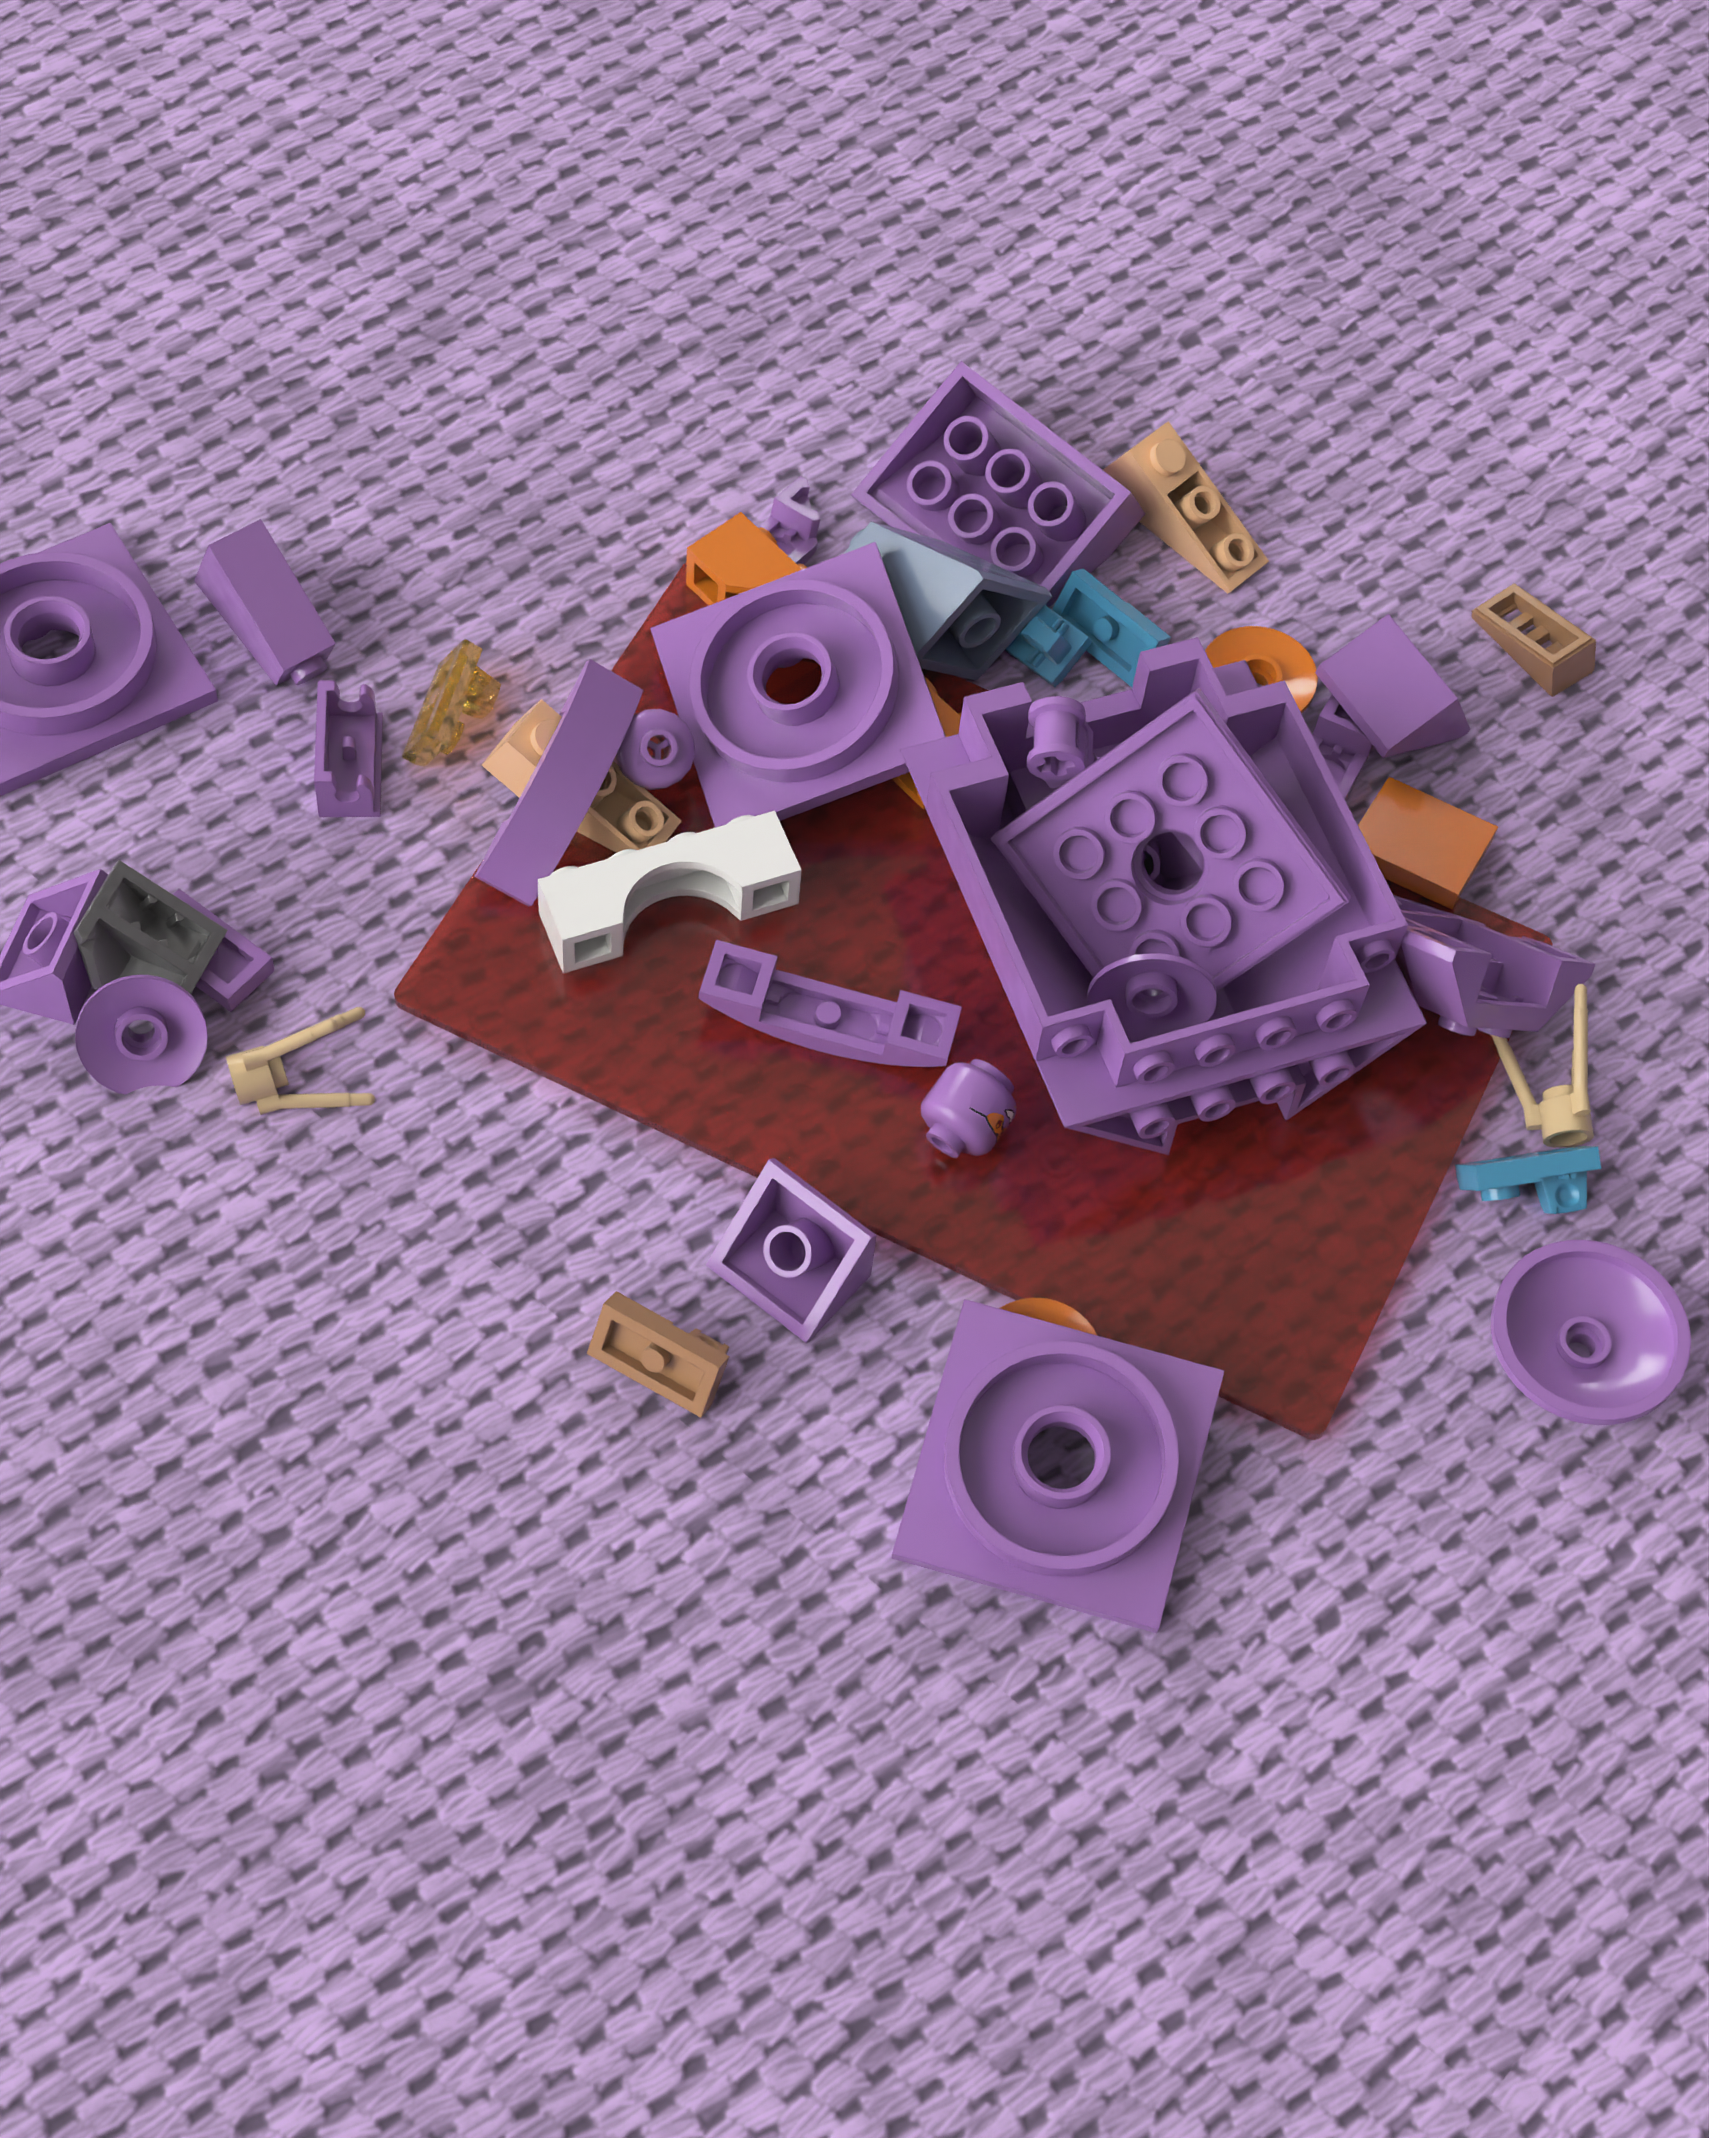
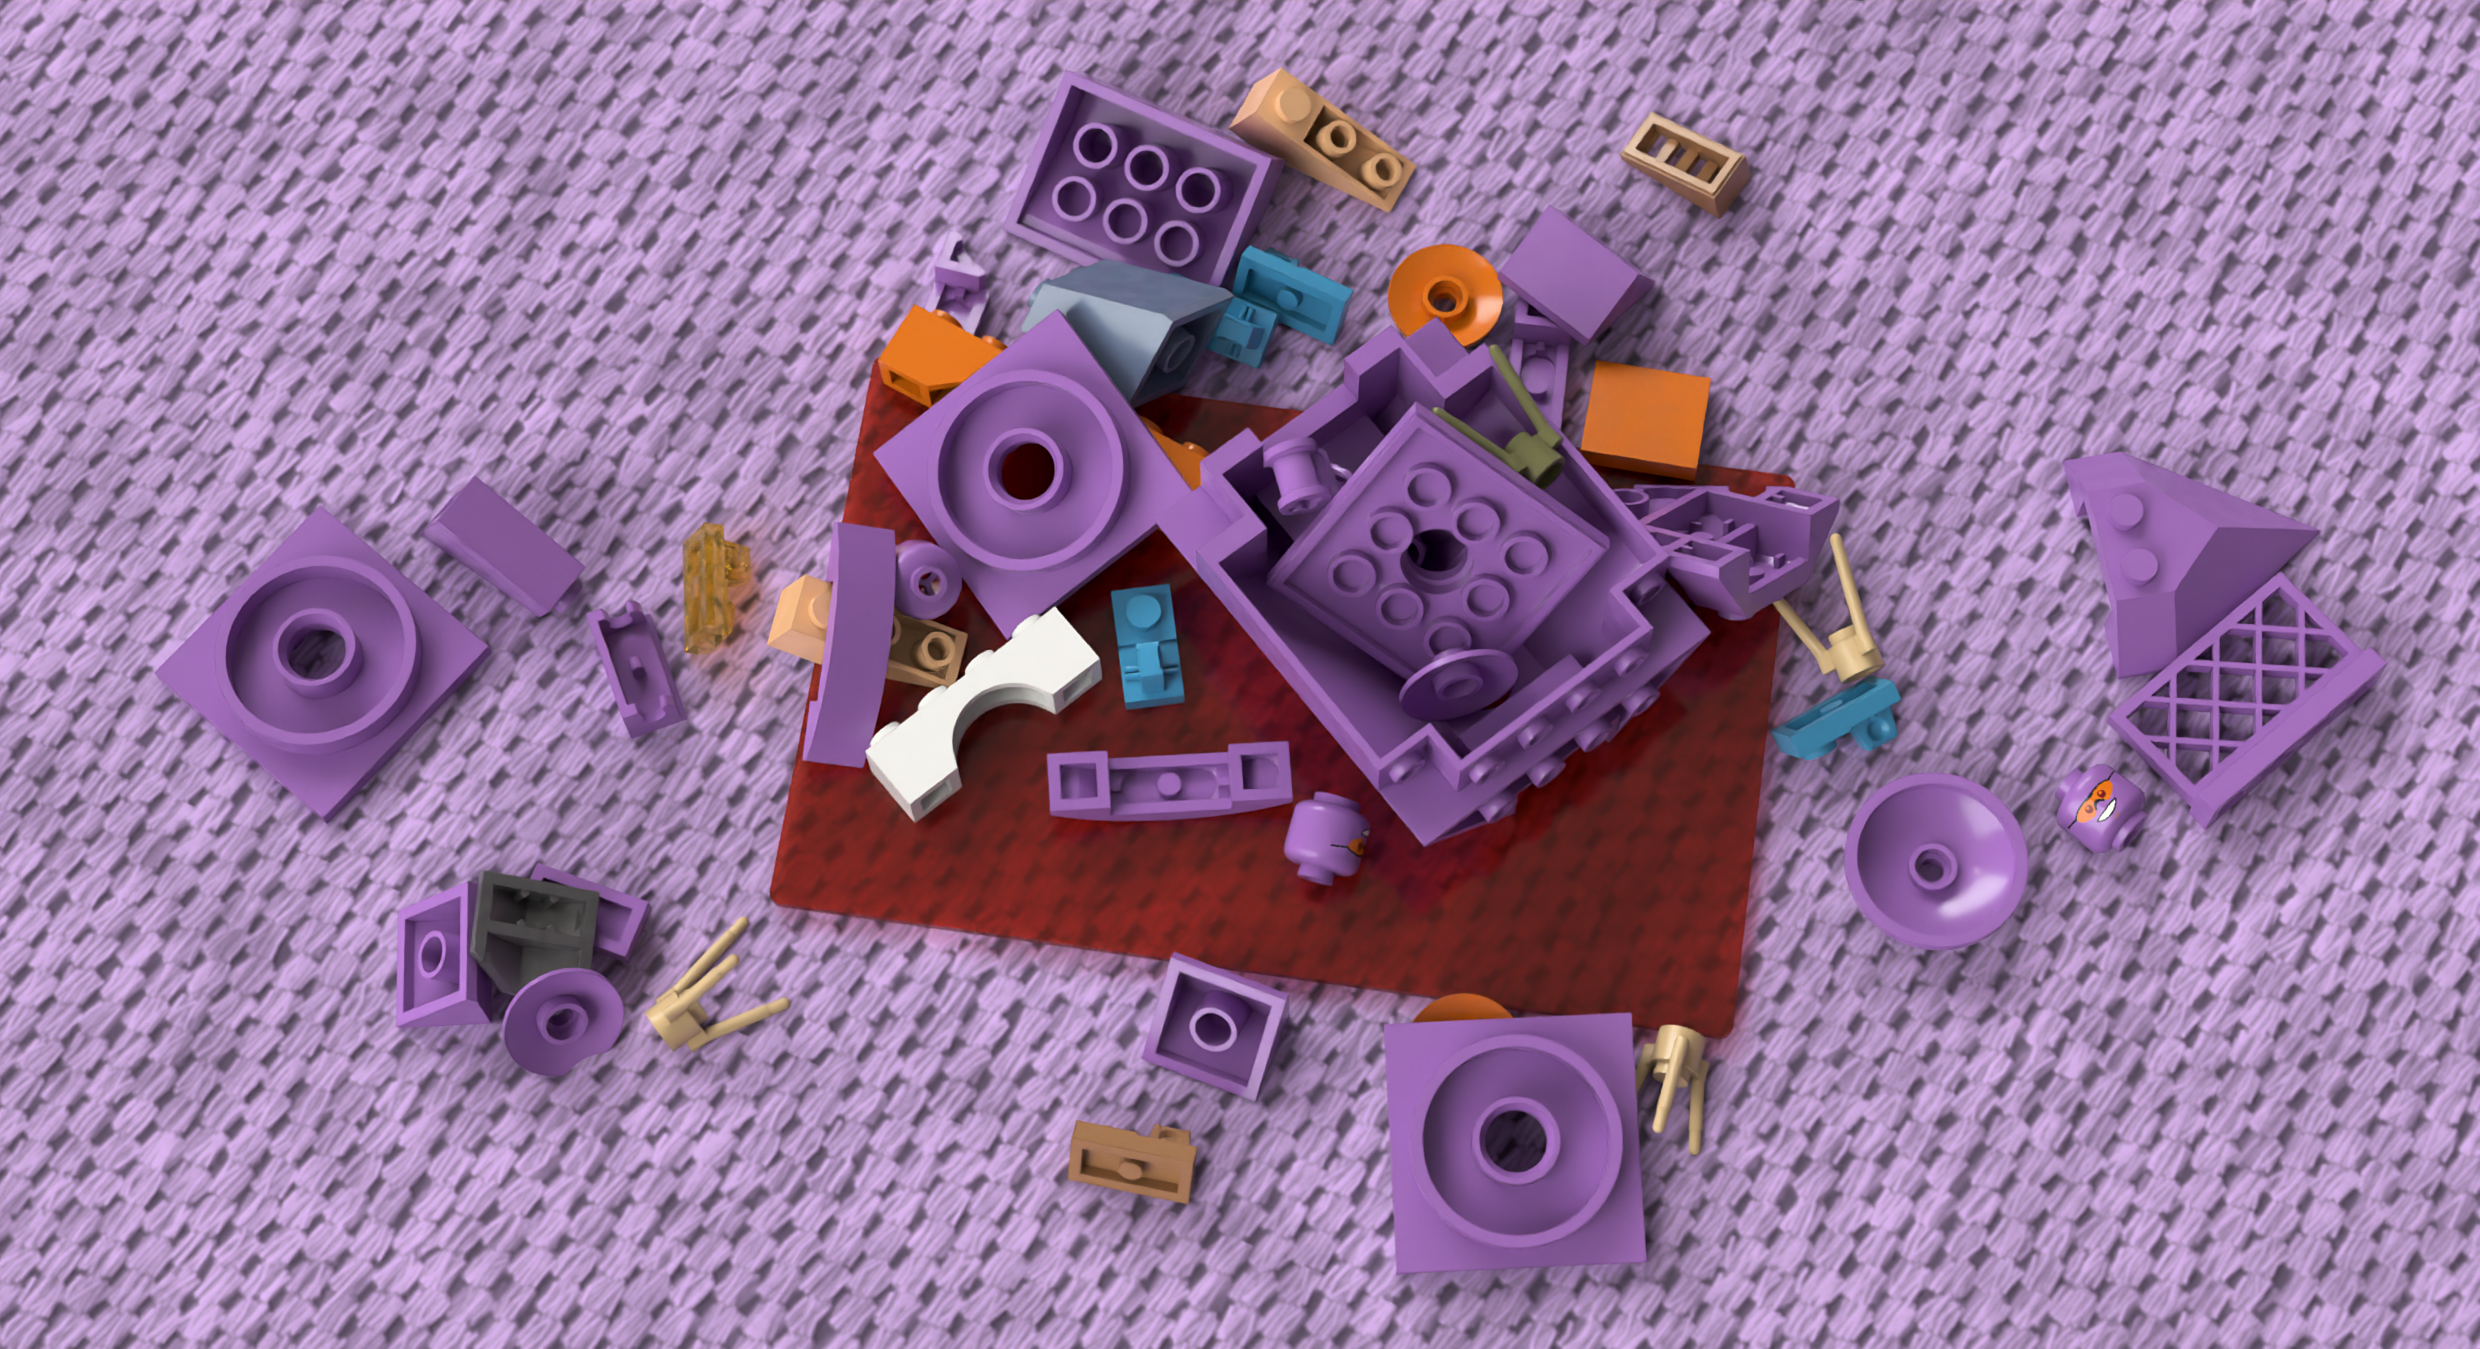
camera: 10 degrees left, 10 degrees up
none -> dark azure hinge [1111,584,1185,710]
none -> olive plant [1431,344,1566,491]
none -> tan plant [1635,1025,1710,1155]

